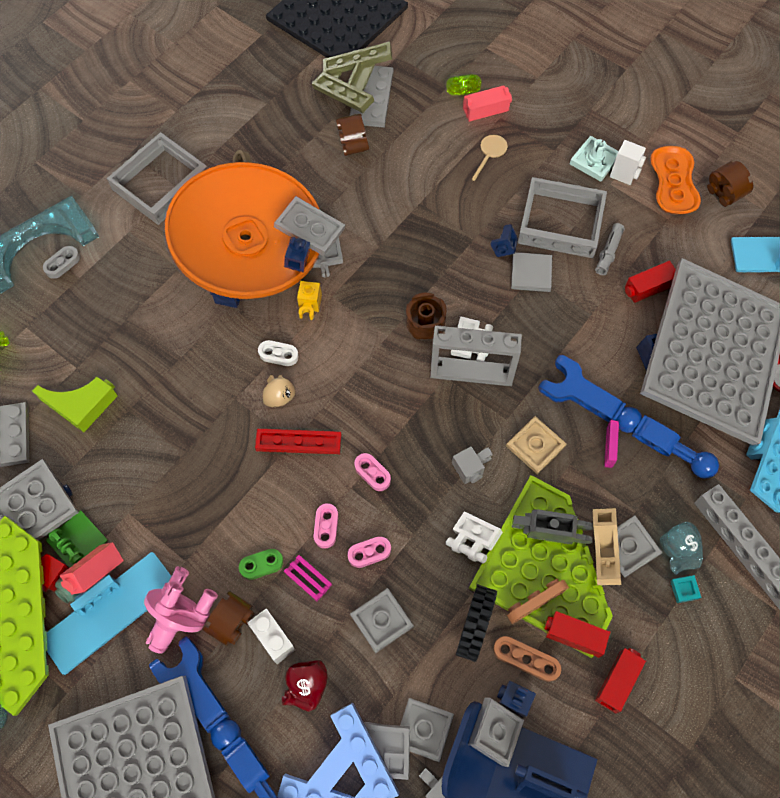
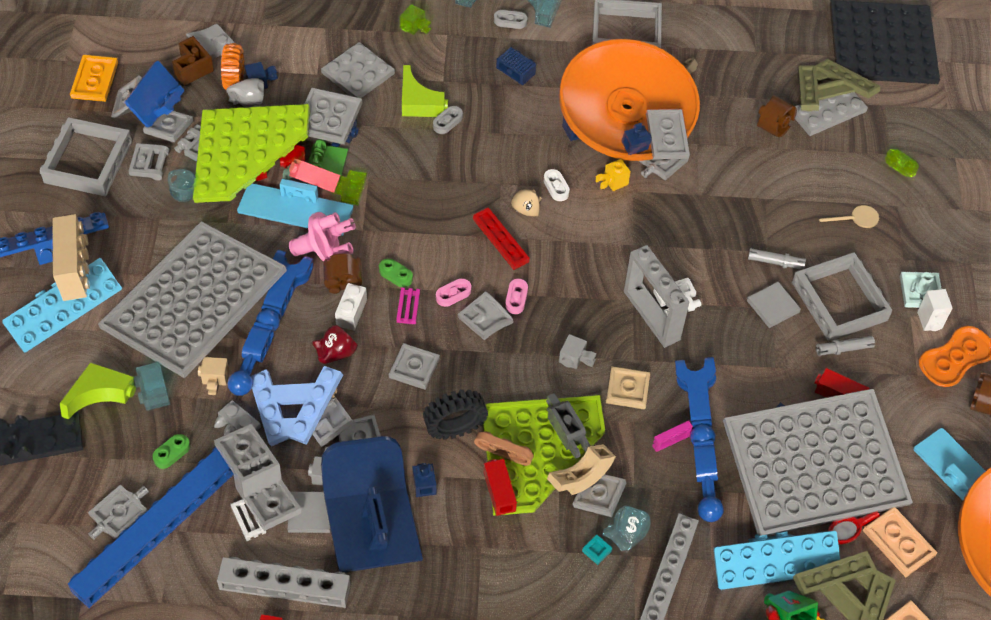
camera: 50 degrees right, 10 degrees down
bright pink plate [348,537,391,568] -> none
reddish brown brick [406,293,447,339] -> none
white plate [446,512,503,563] -> none
coral brick [463,85,512,122] -> none
light grey tile [468,697,524,767] -> none
dark blue bracket [490,224,518,257] -> none
nougat plate [493,636,561,682] -> none
red brick [595,648,646,714] -> none
none -> clear neon green hinge [330,170,367,206]
none -> light grey plate [433,106,463,134]
none -> light grey plate [458,291,513,340]
none -> dark blue brick [496,47,536,85]
none -> light grey pin [748,248,806,270]

